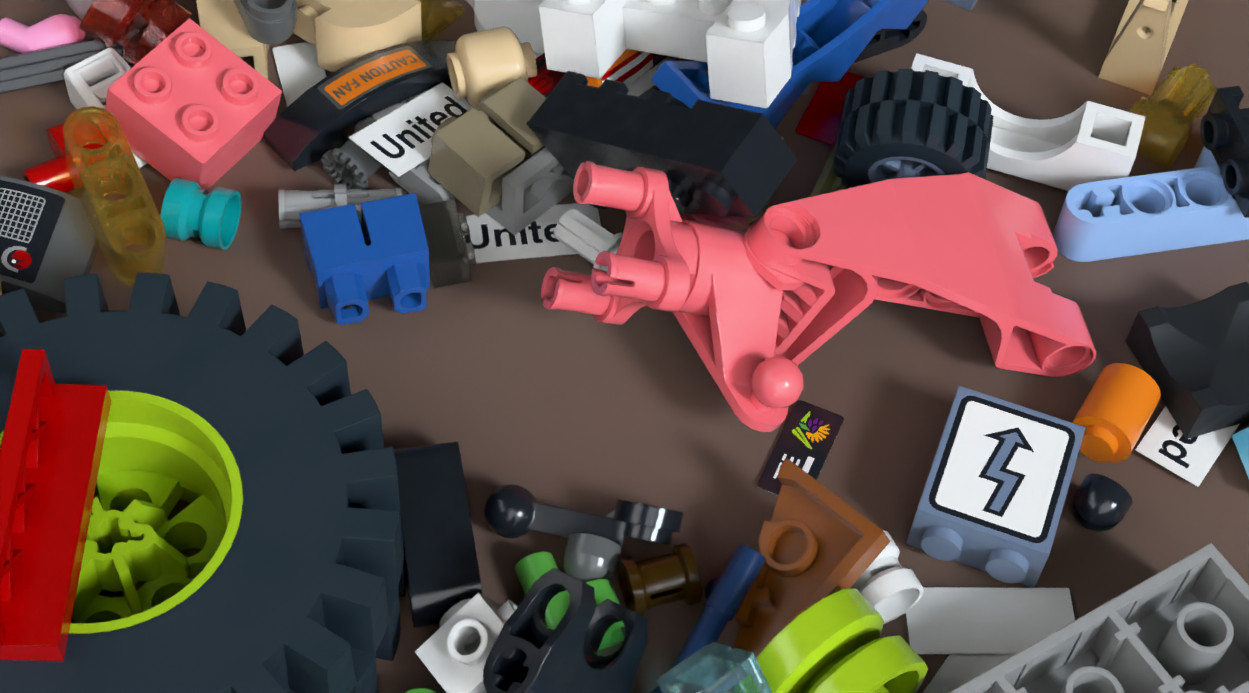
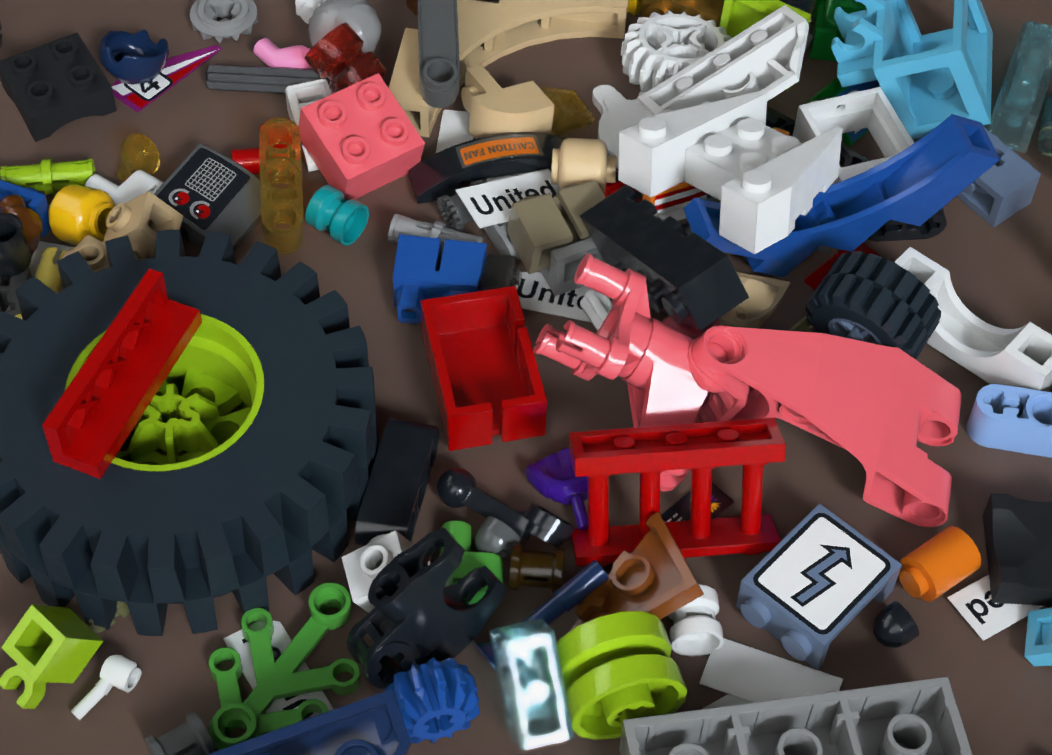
camera: 25 degrees right, 0 degrees up
none -> red piece [421,286,547,451]
none -> dark purple piece [525,447,588,530]
none -> red fence [569,418,786,567]

